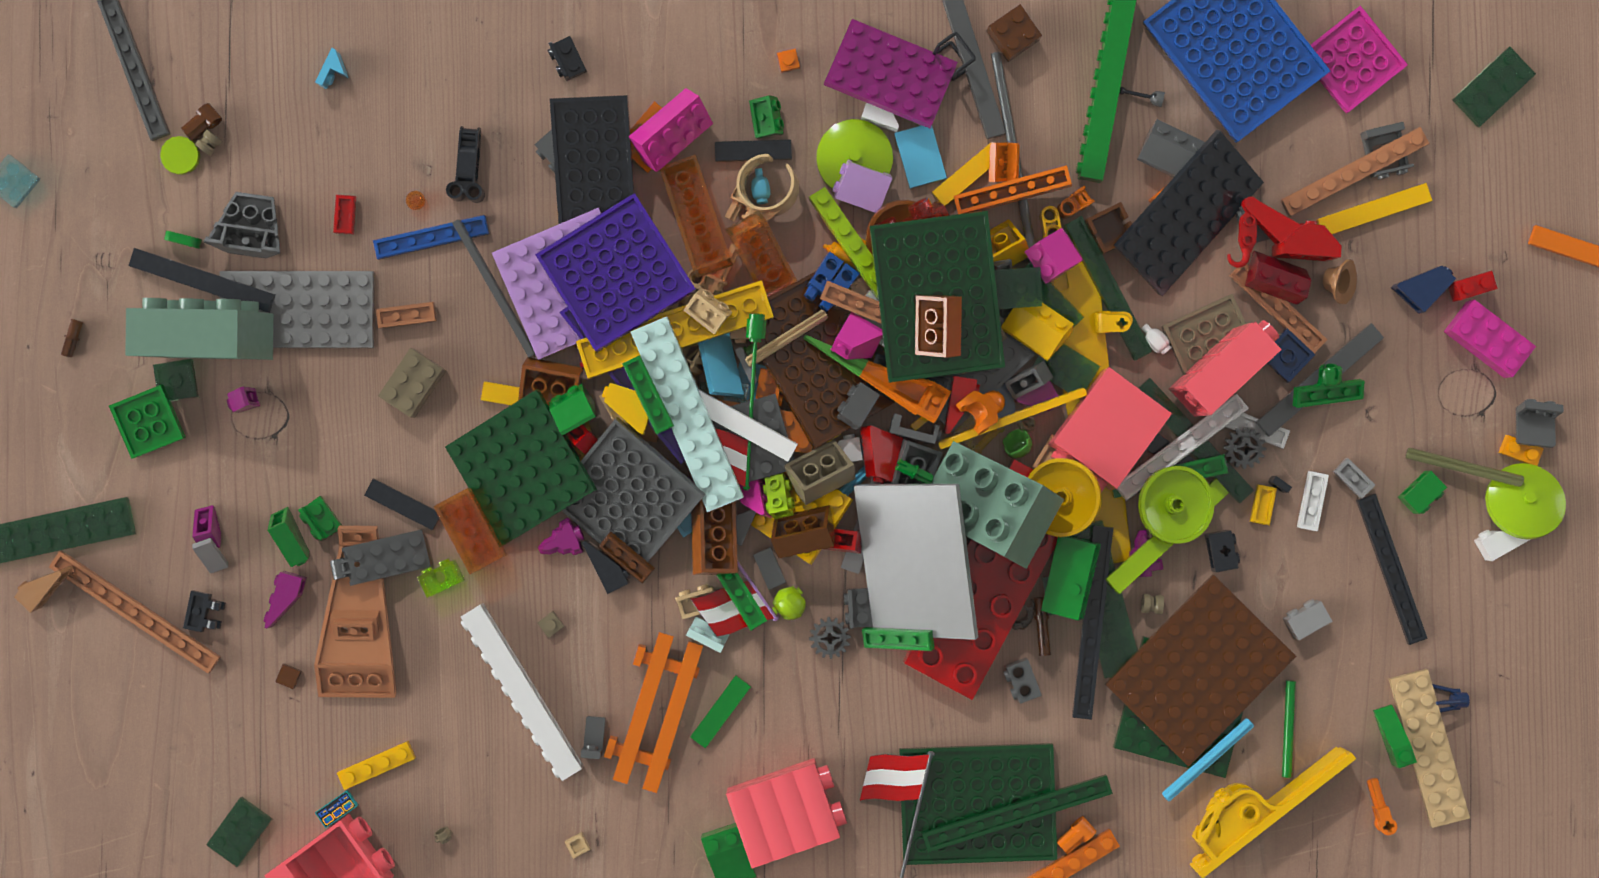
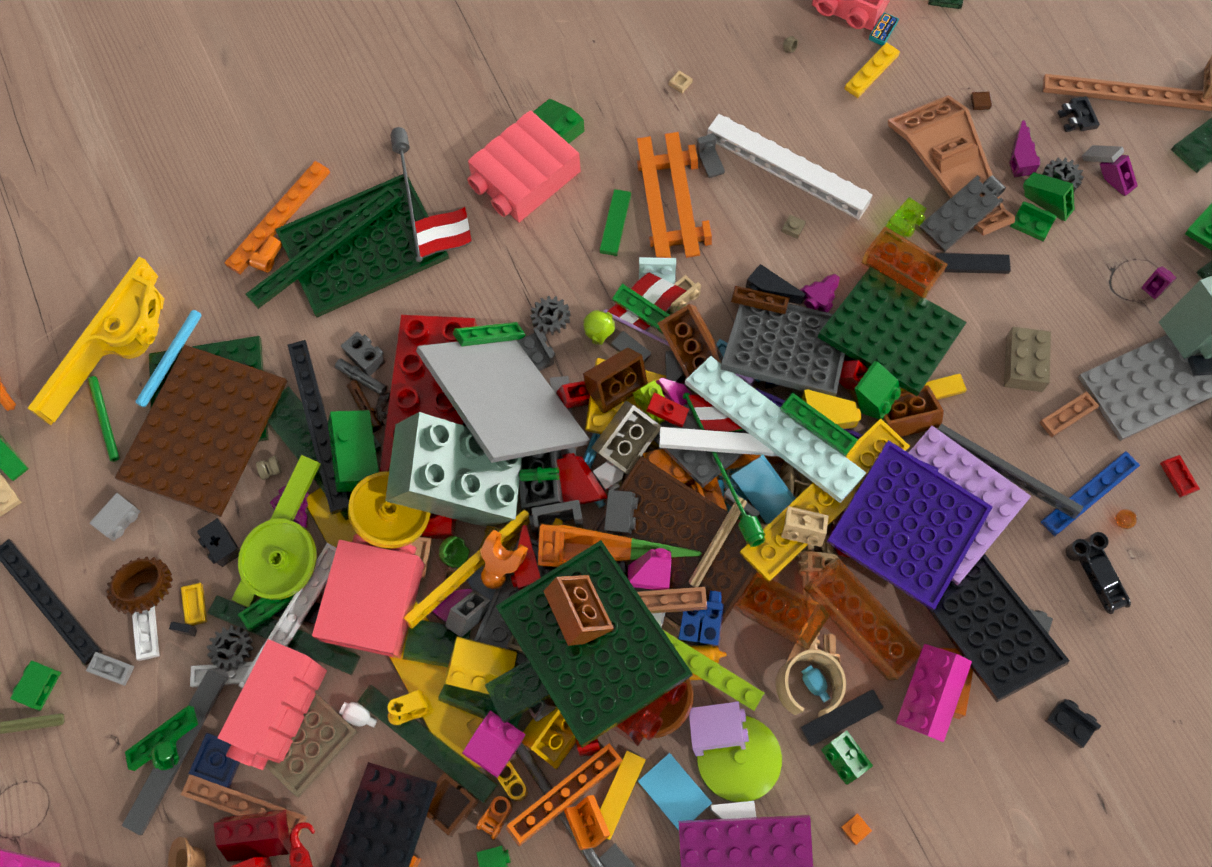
camera: 155 degrees right, 20 degrees down
none -> reddish brown gear [106,557,173,615]
none -> dark grey pin [335,358,388,396]
none -> red plate [646,392,689,427]
none -> dark grey gear [1042,158,1084,192]

